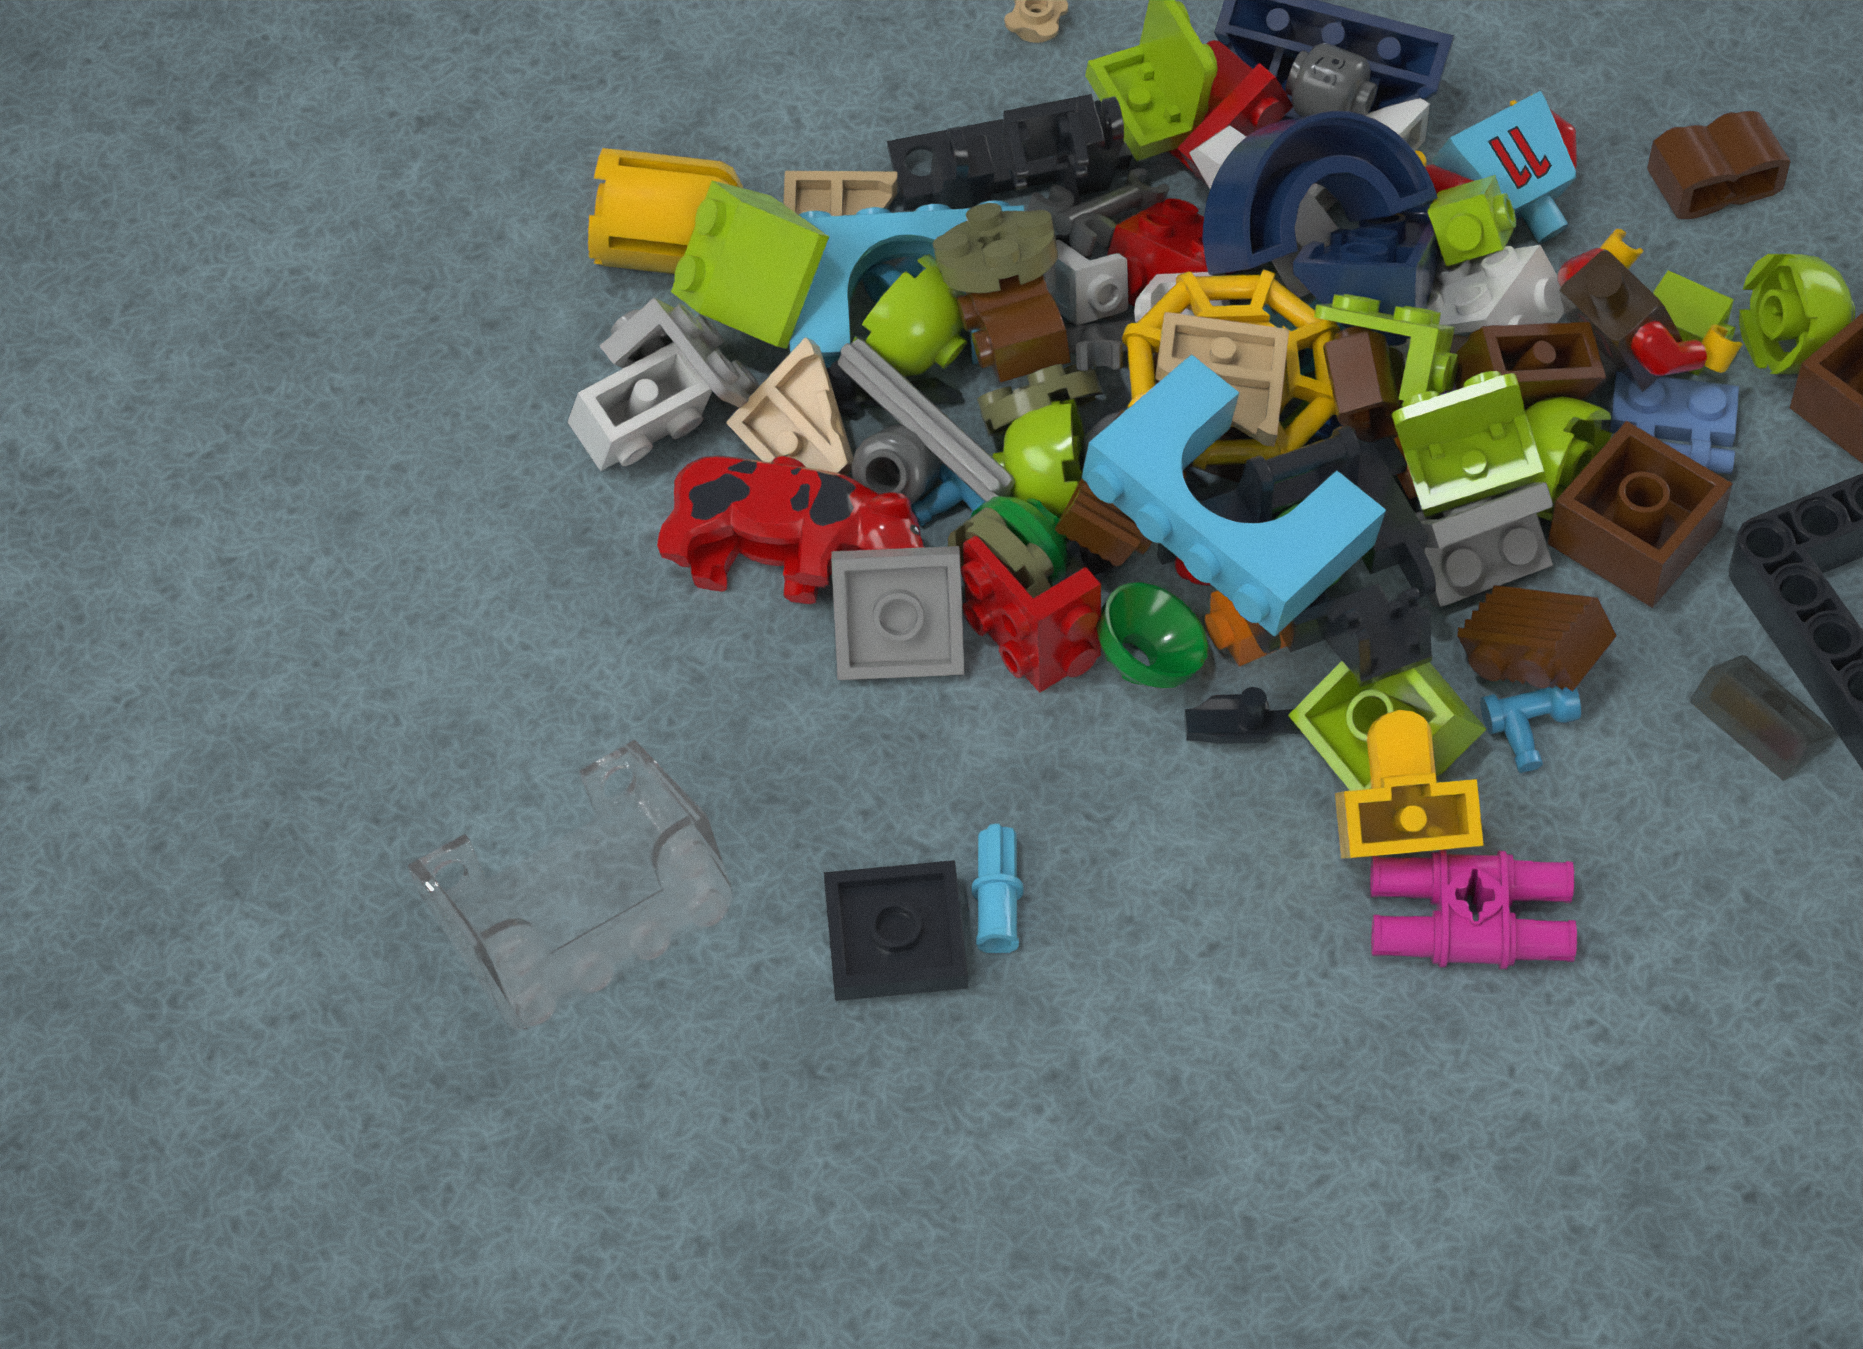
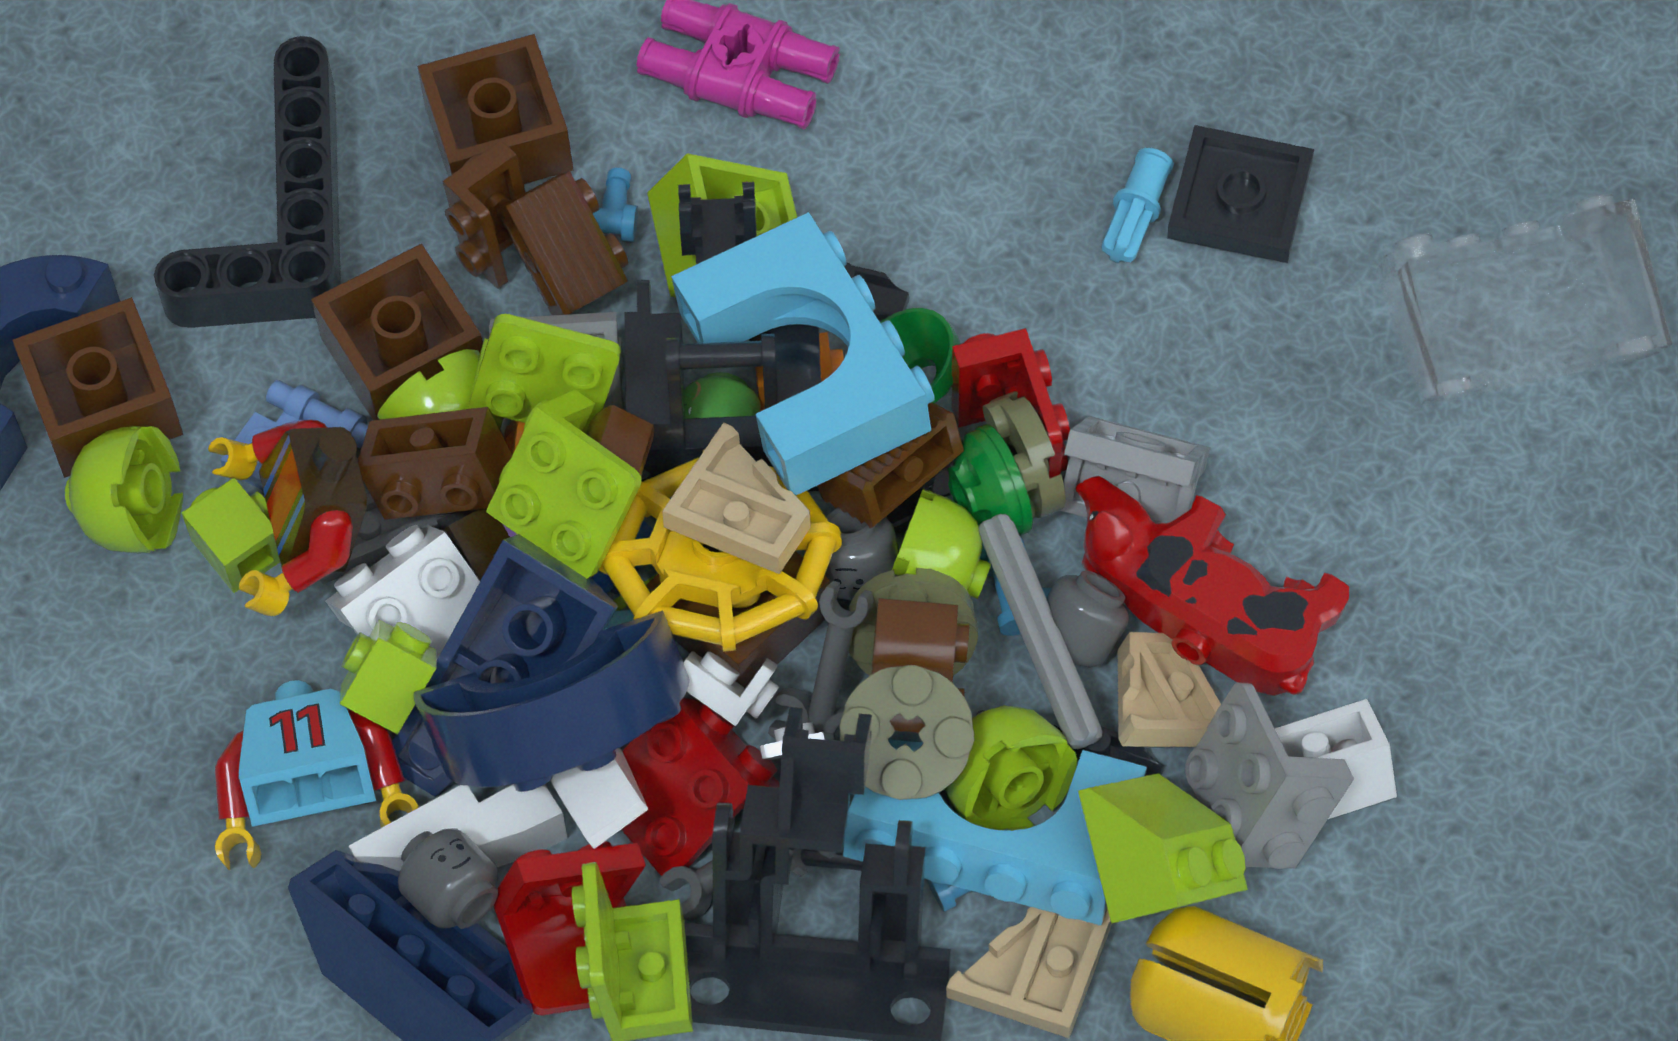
camera: 160 degrees left, 5 degrees up
yellow brick [1335,710,1484,859] -> none
reddish brown brick [1647,111,1791,219] -> none
clear smoke slope [1690,655,1838,781] -> none
none -> reddish brown brick [417,34,574,184]
none -> reddish brown bracket [442,140,526,289]

